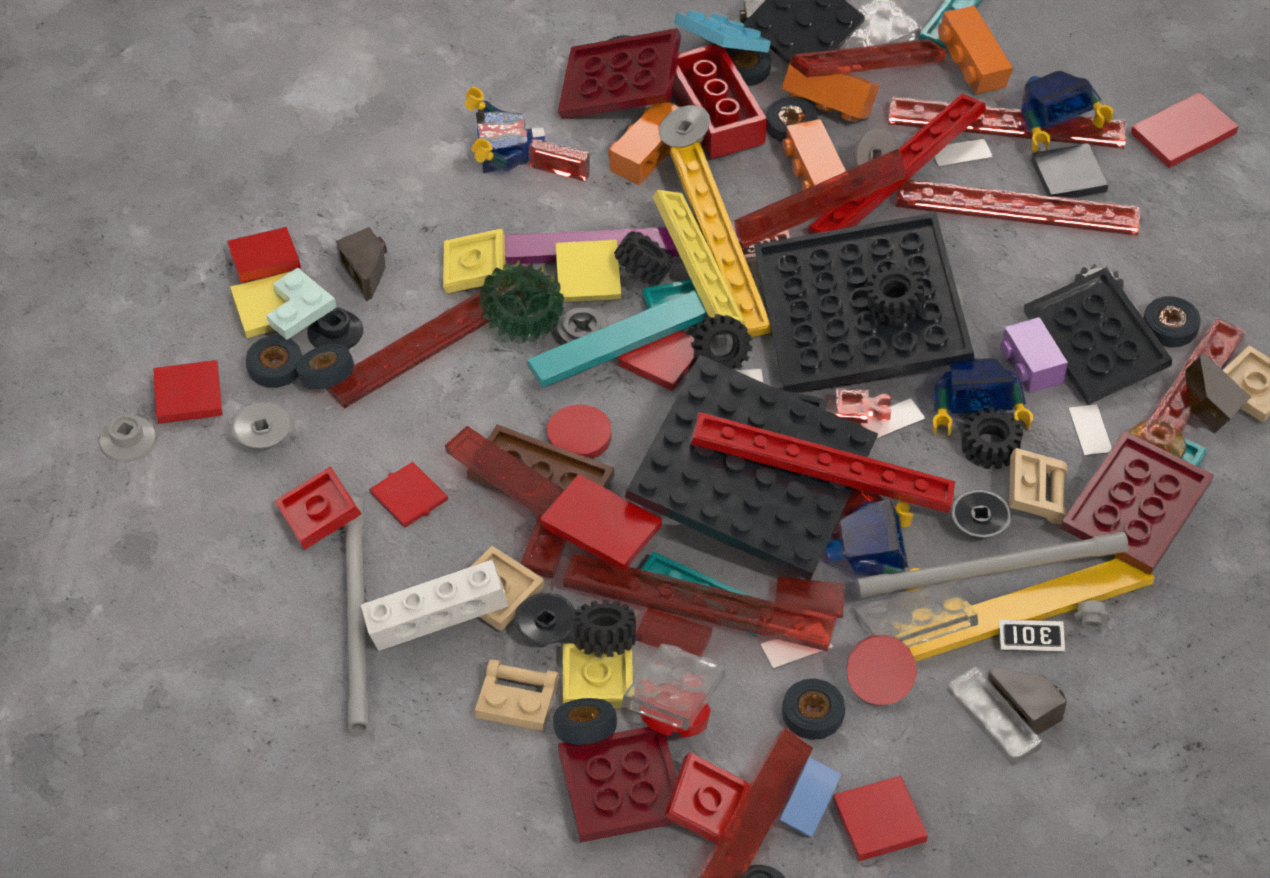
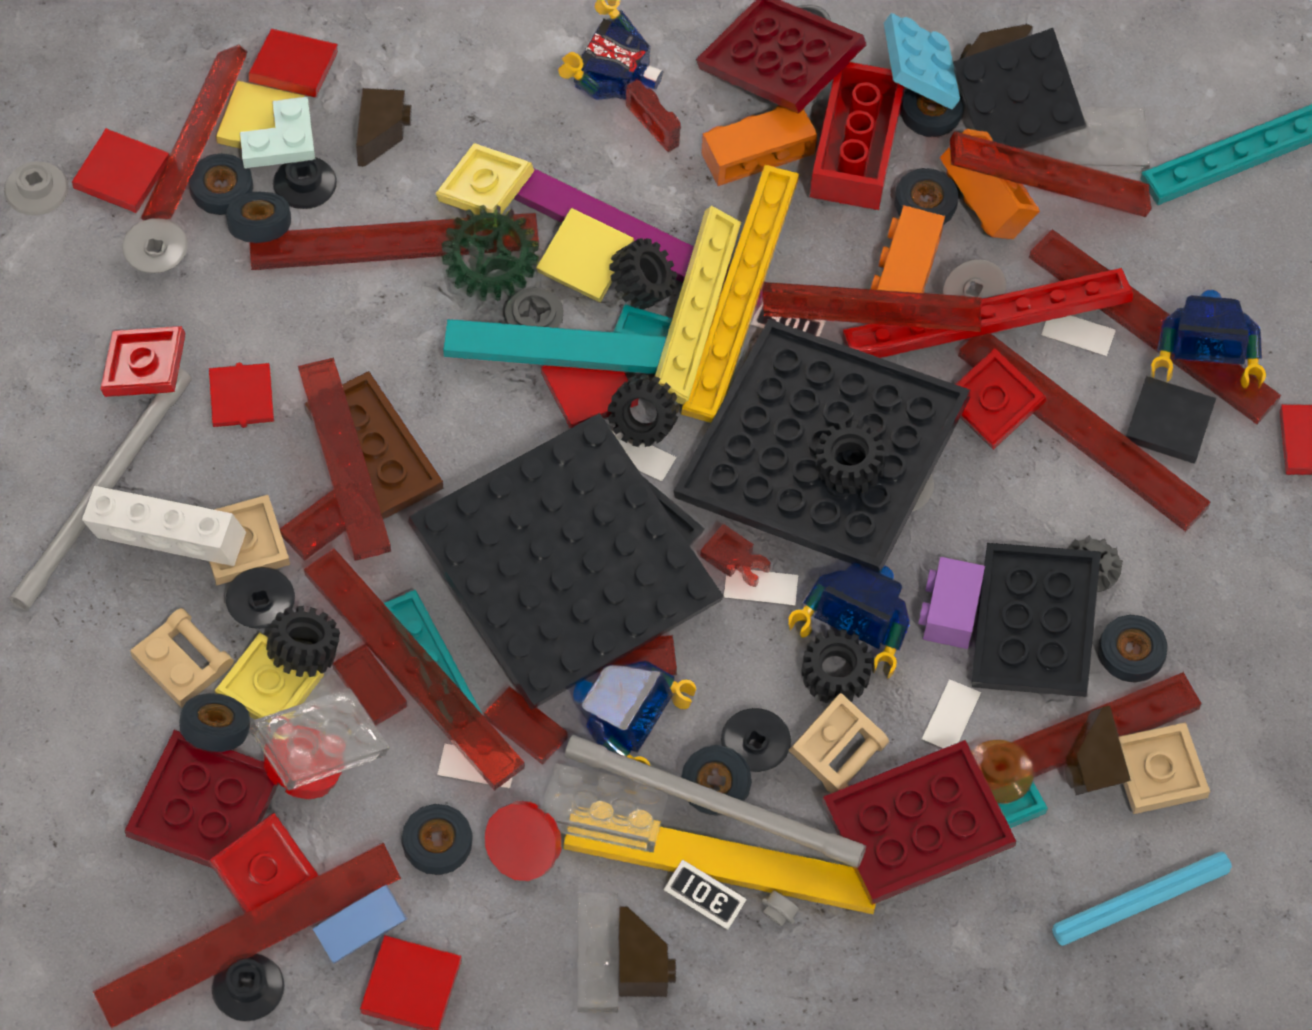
camera: 30 degrees right, 10 degrees up
red tile [540,474,662,571] -> none
tile [547,404,612,459] -> none
light grey piece [659,105,710,147] -> none
red tile [691,412,955,513] -> none
orange brick [938,5,1013,94] -> none
none -> clear red tile [141,44,248,221]
none -> black bush [681,745,752,816]
none -> red tile [955,348,1047,450]

